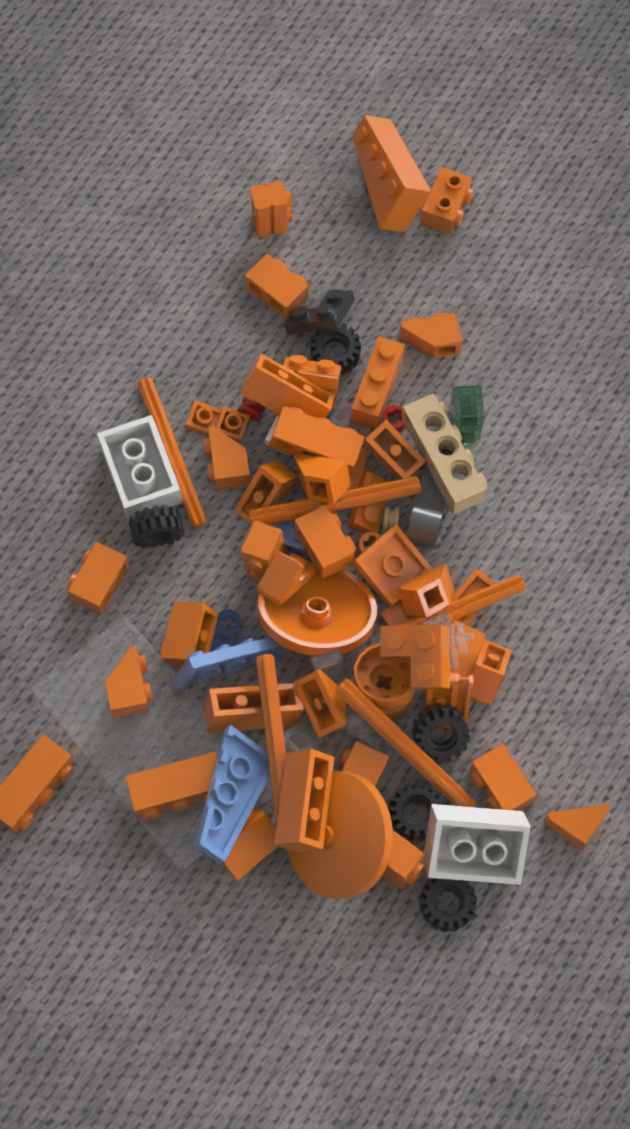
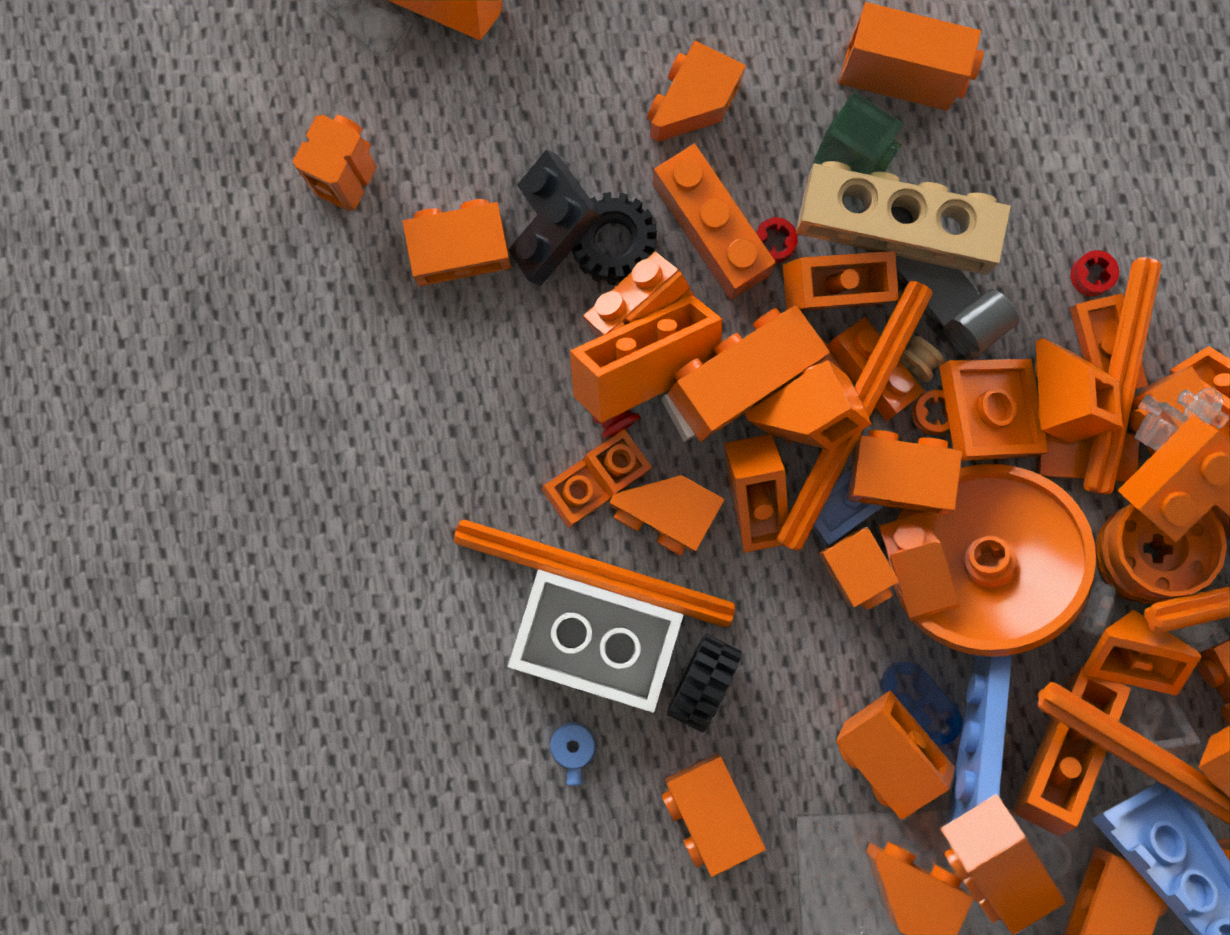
camera: 50 degrees left, 15 degrees up
none -> medium blue piece [550,722,597,786]
none -> orange brick [839,2,984,111]
none -> orange brick [941,794,1066,935]
none -> red bush [1070,250,1119,296]

